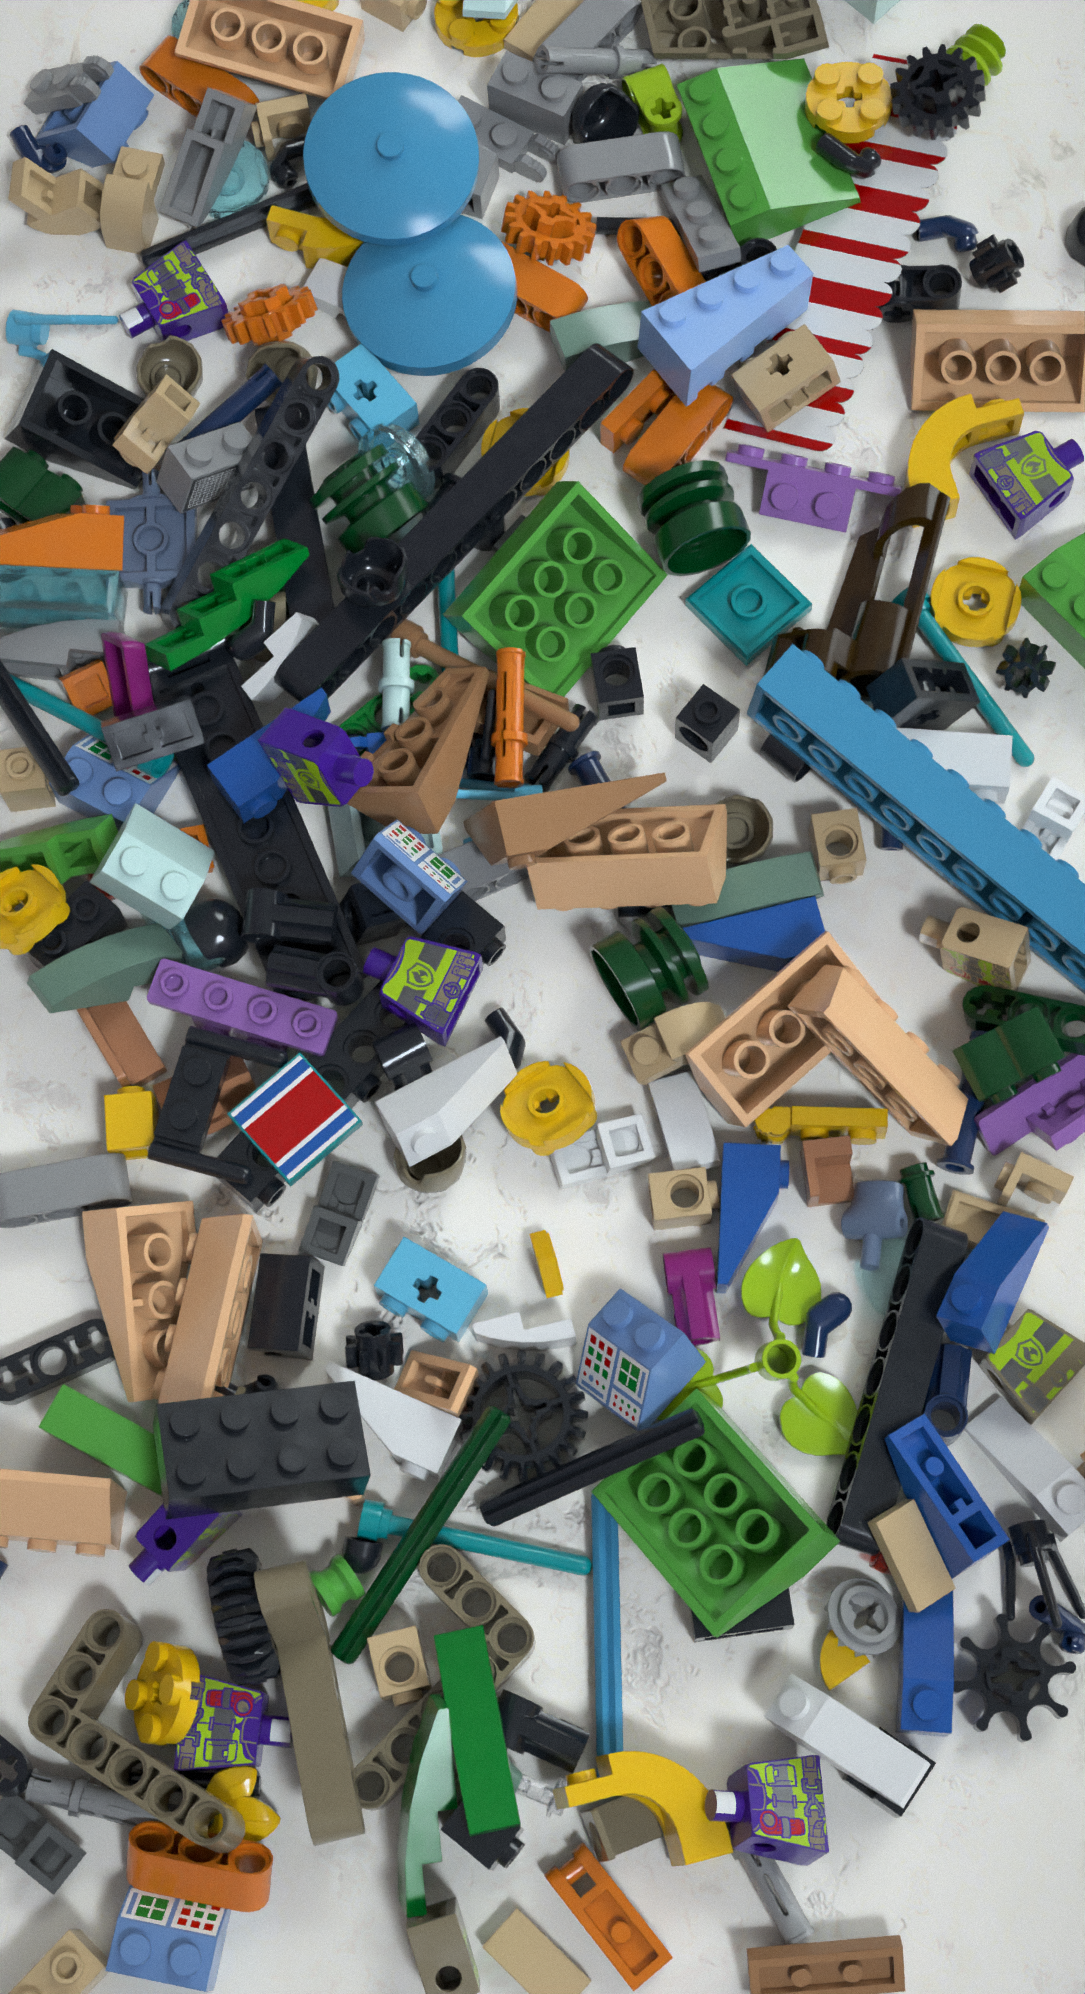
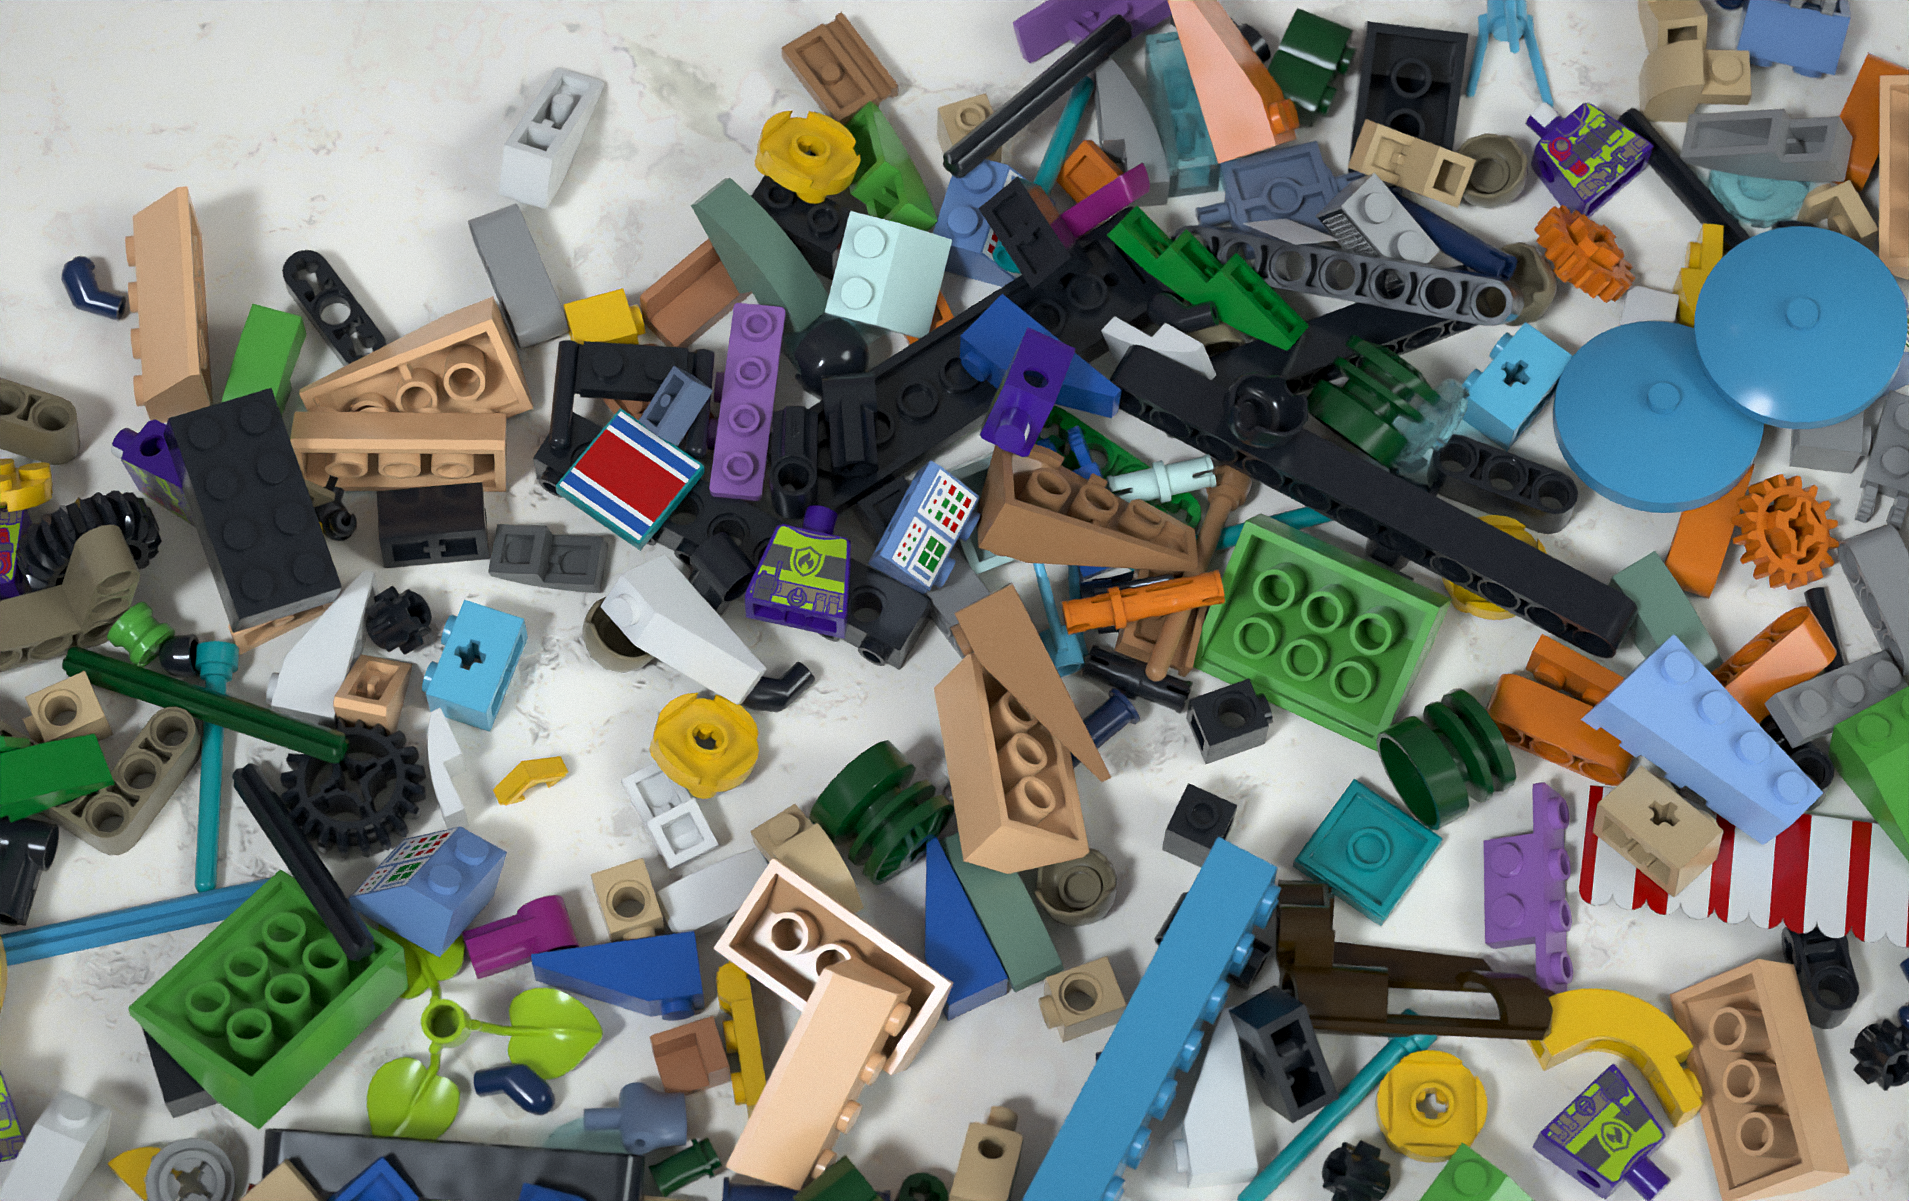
camera: 70 degrees right, 5 degrees down
none -> sand blue piece [639,366,713,446]
none -> white sticker [1243,219,1339,245]

